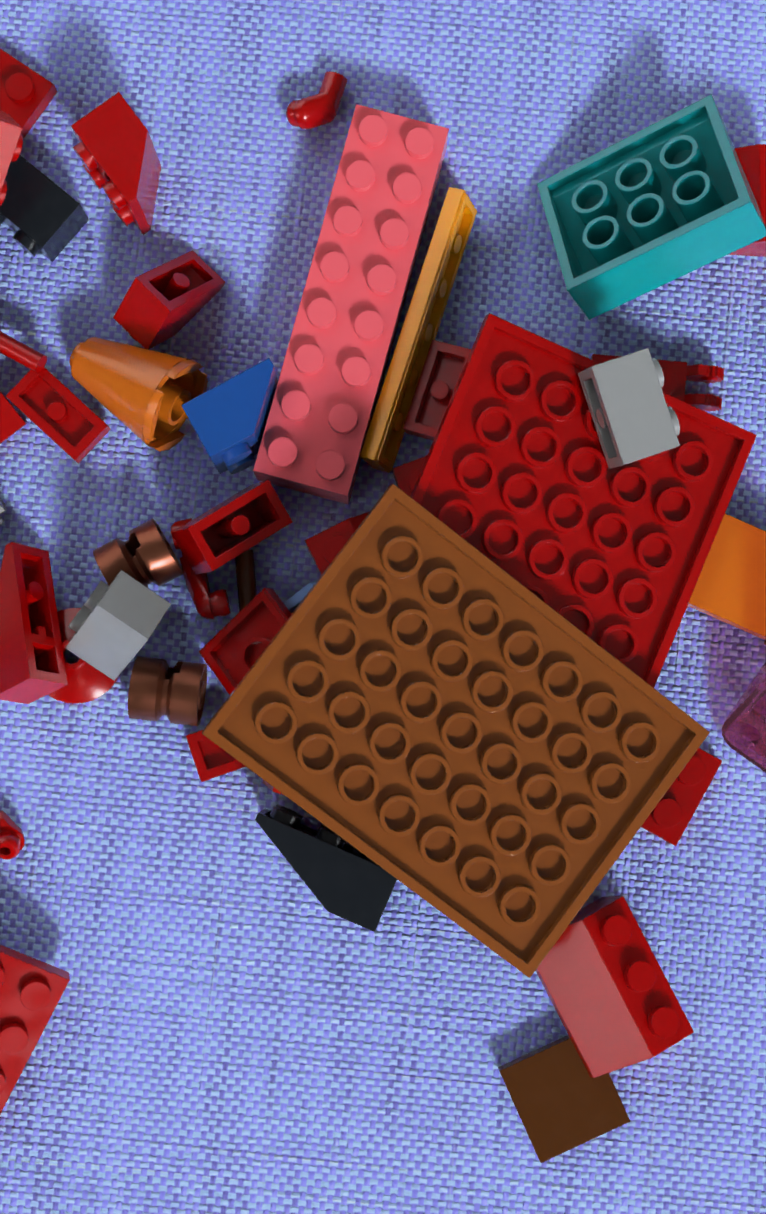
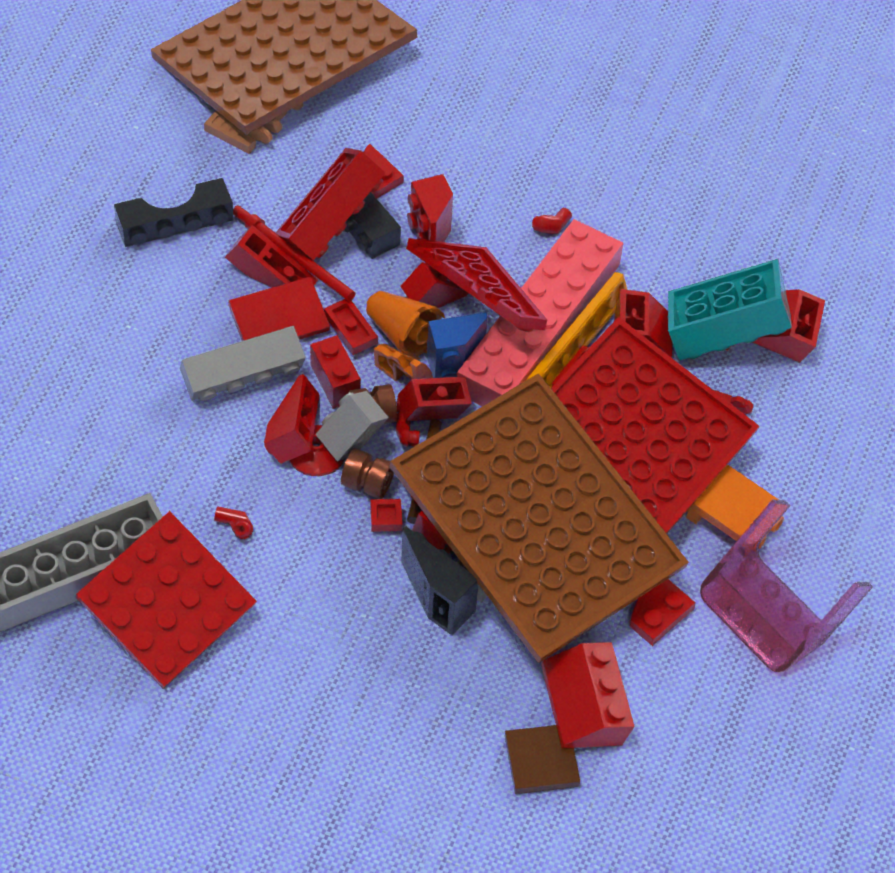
camera: 15 degrees right, 30 degrees down
light grey brick [578,348,680,469] -> none
none -> red brick [310,335,361,409]
none -> orange slope [374,344,433,381]
none -> red wing [406,238,548,332]
none -> red slope [614,289,672,358]

